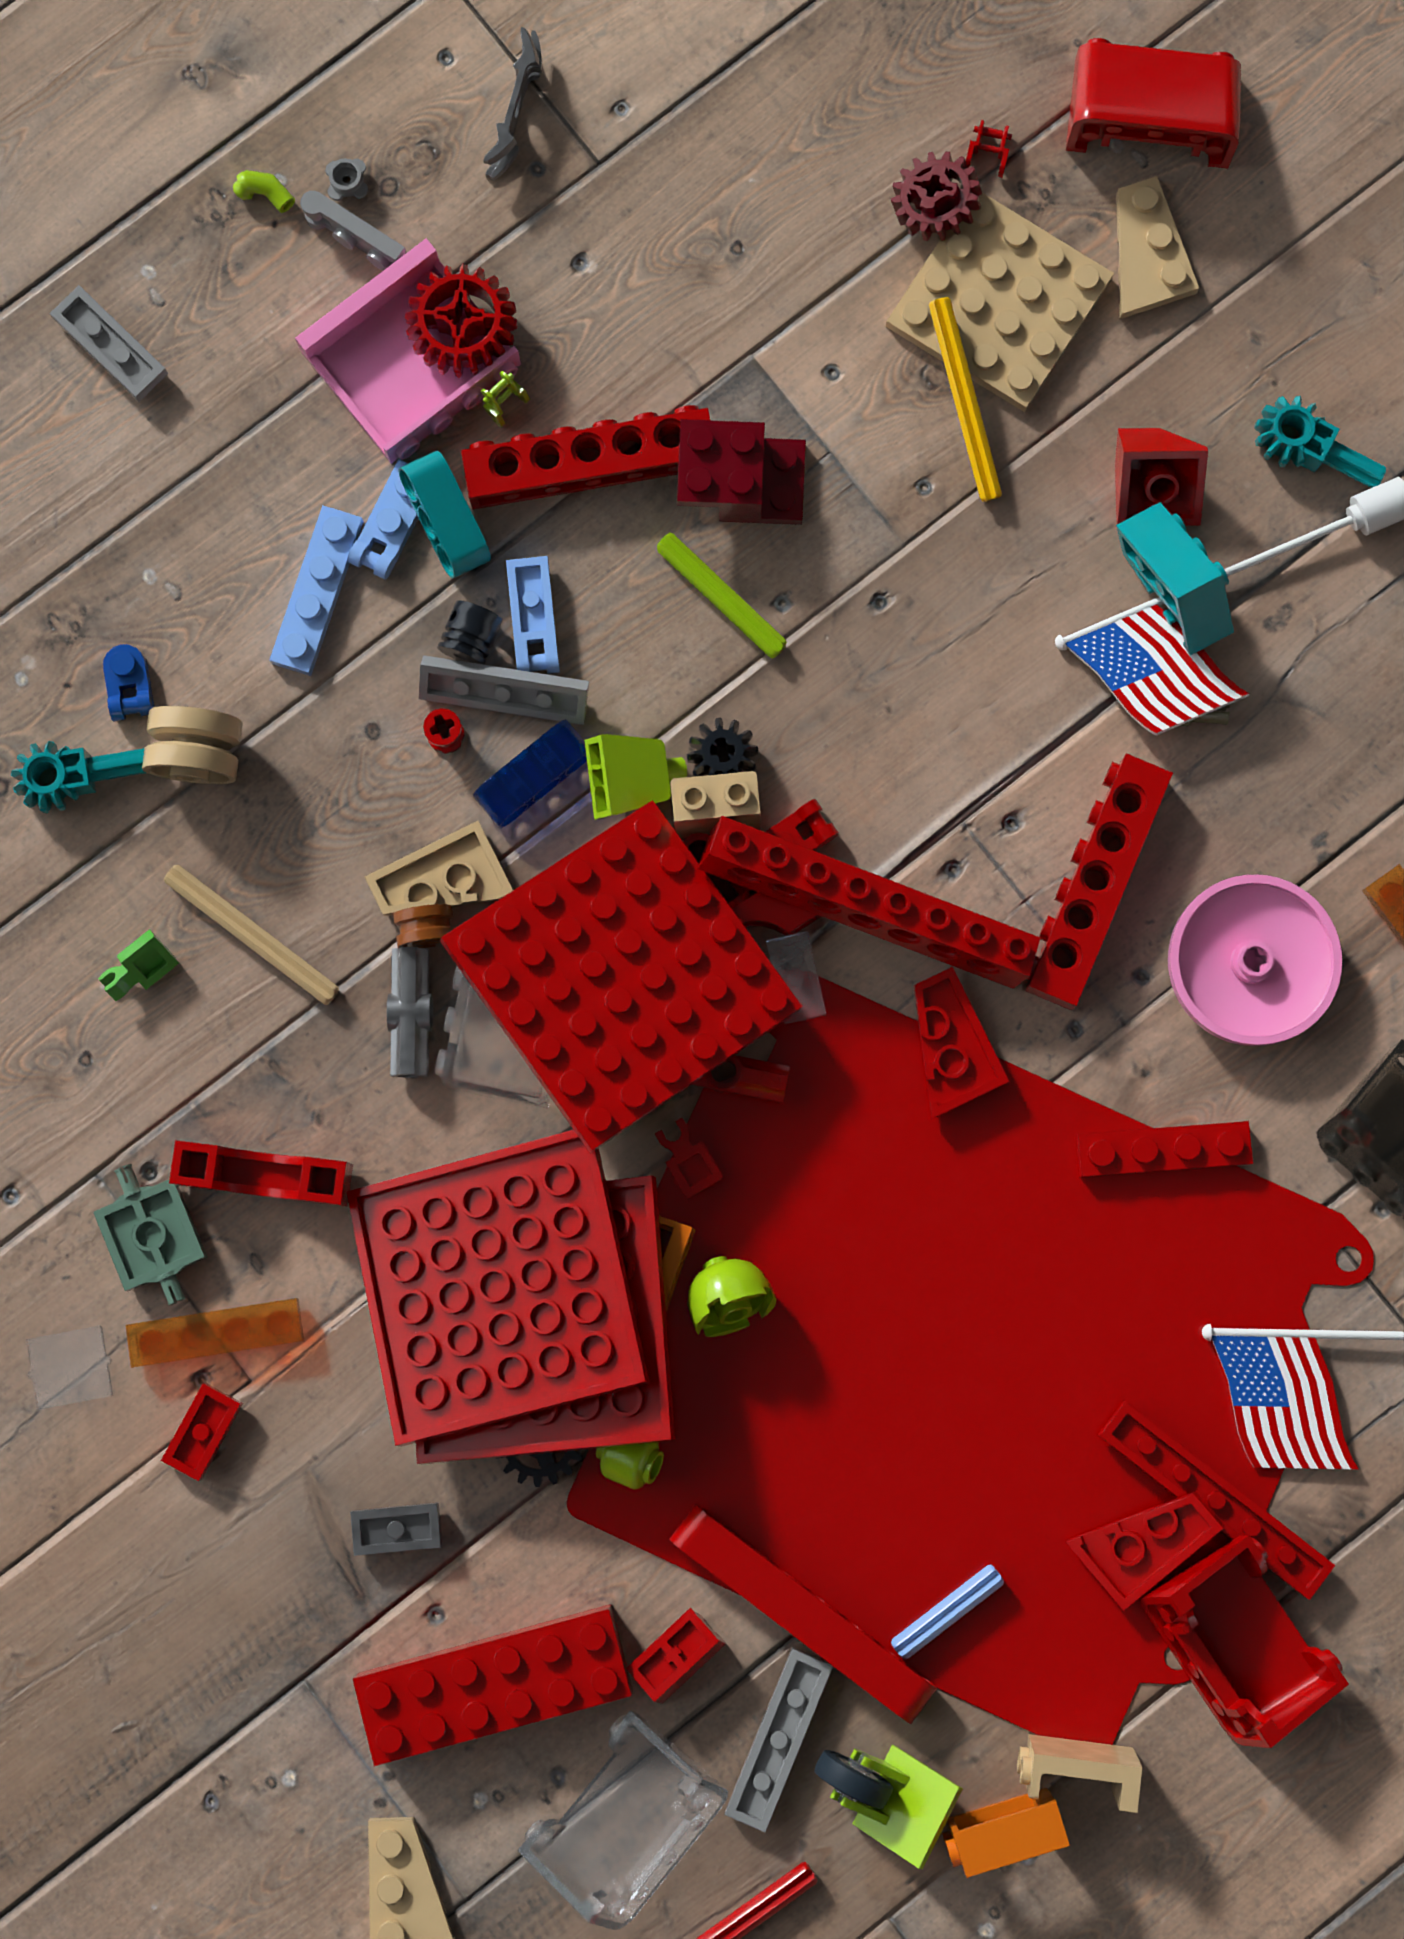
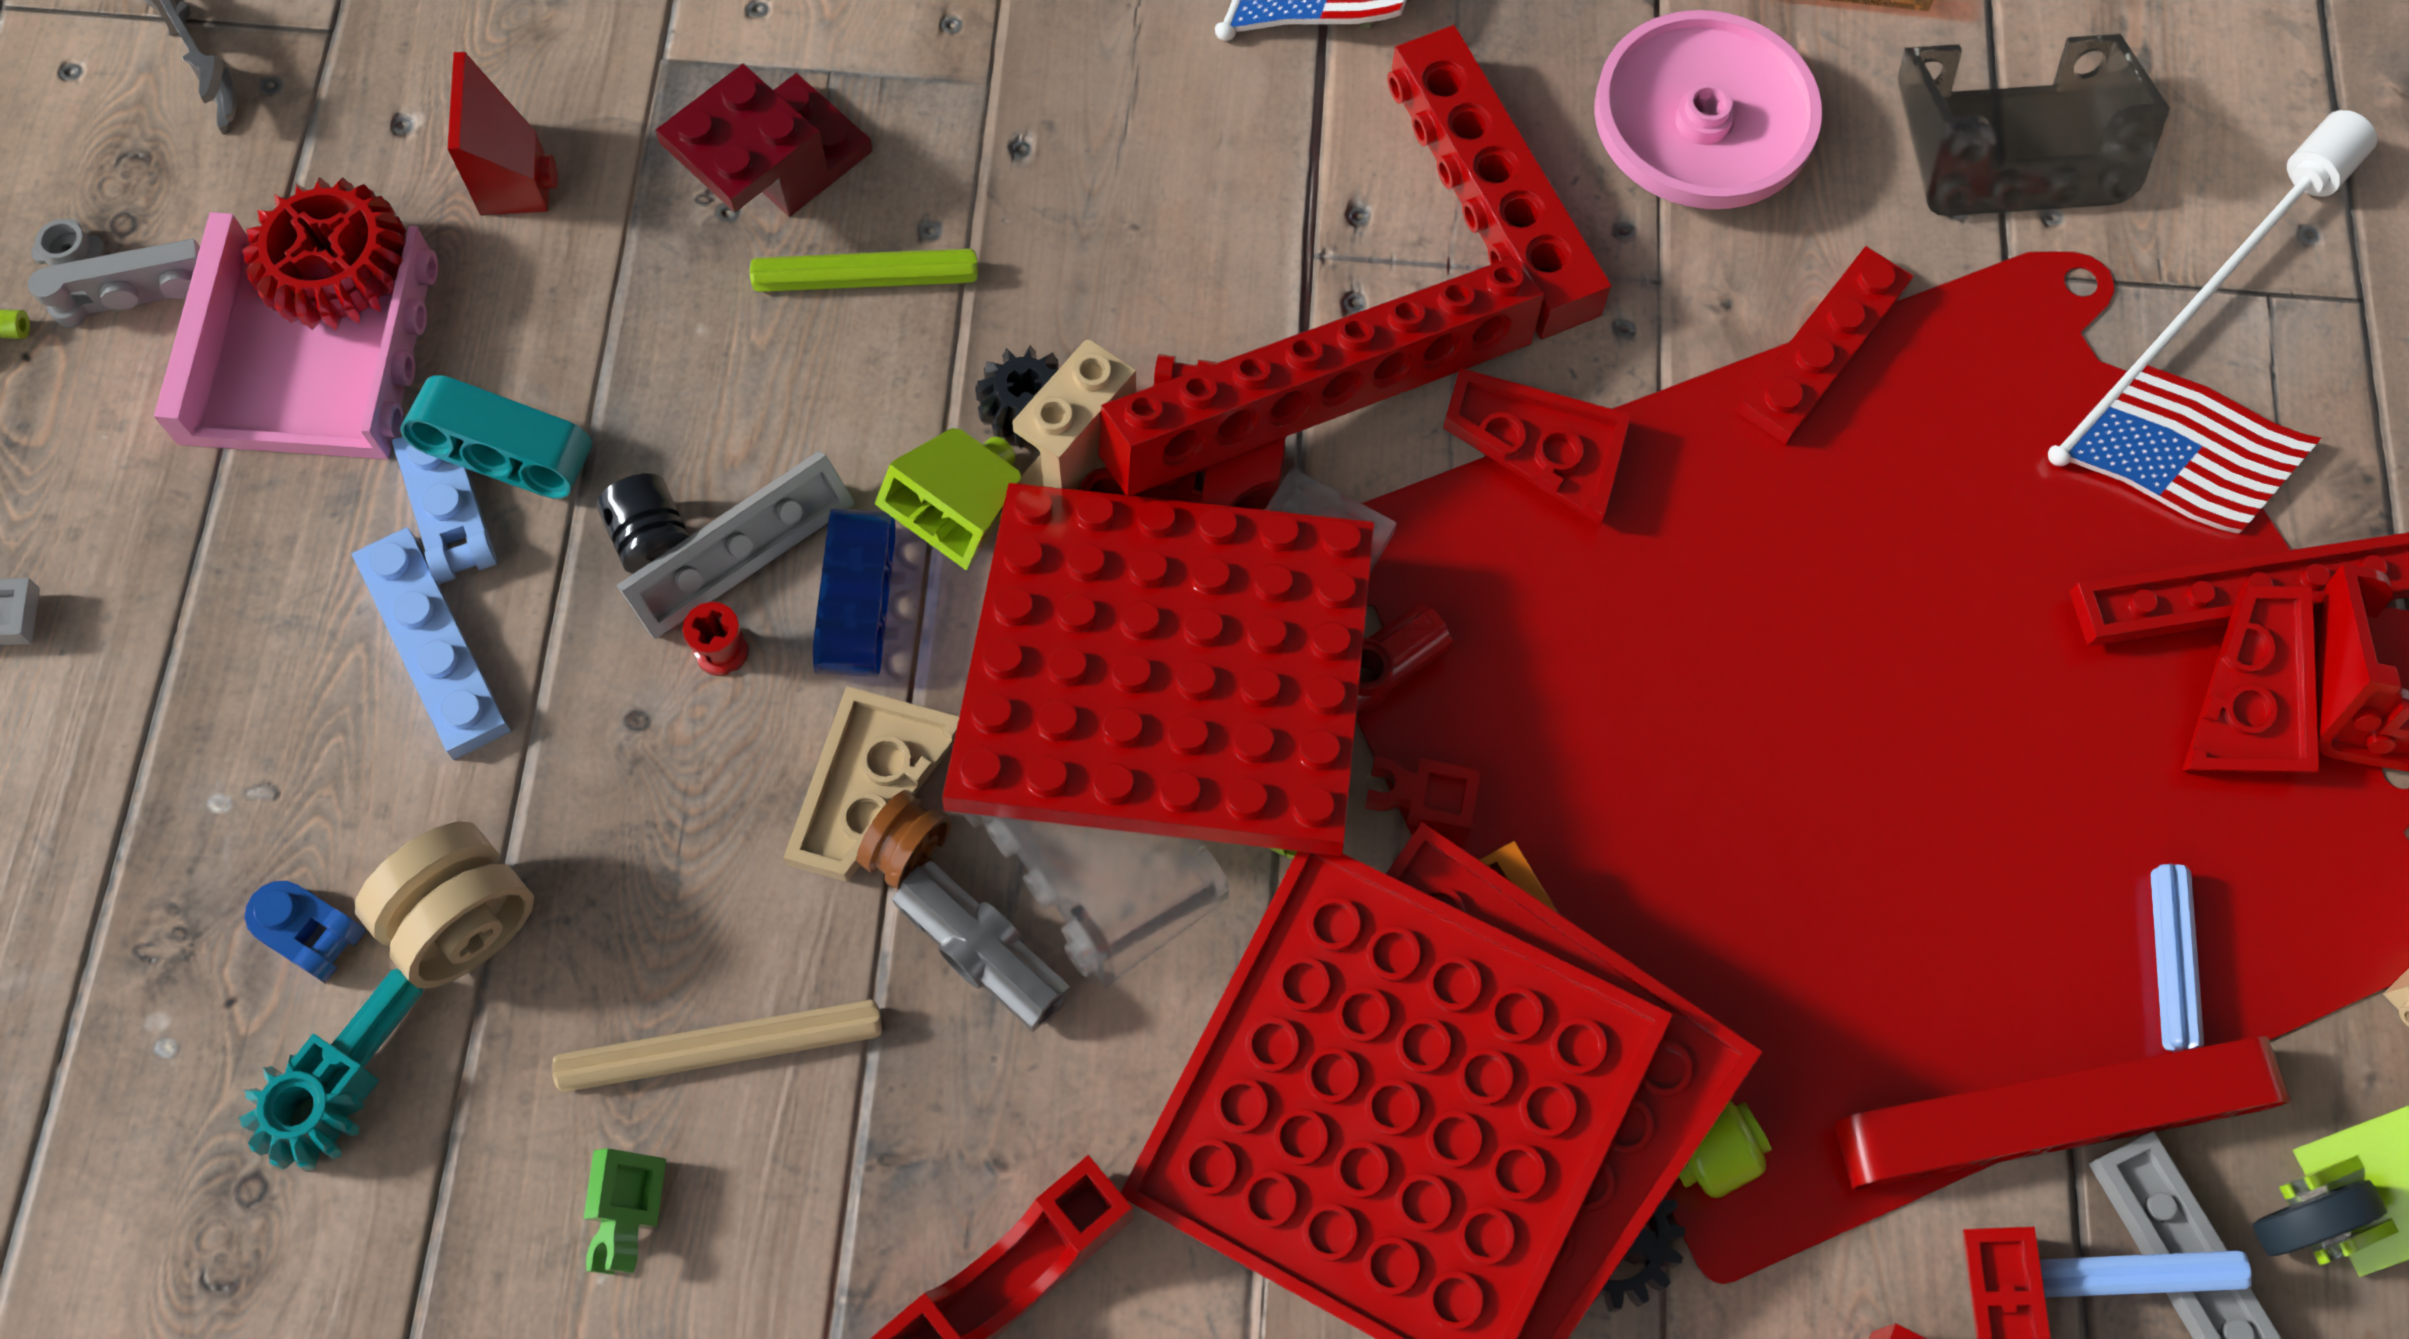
camera: 55 degrees left, 15 degrees down
red brick [461,405,710,510] -> none
lime piece [481,371,530,428] -> none
light blue plate [506,556,560,674] -> none
lime cylinder [687,1256,776,1337] -> none
none -> red slope [447,52,558,215]
none -> light blue axle [2039,1250,2252,1298]

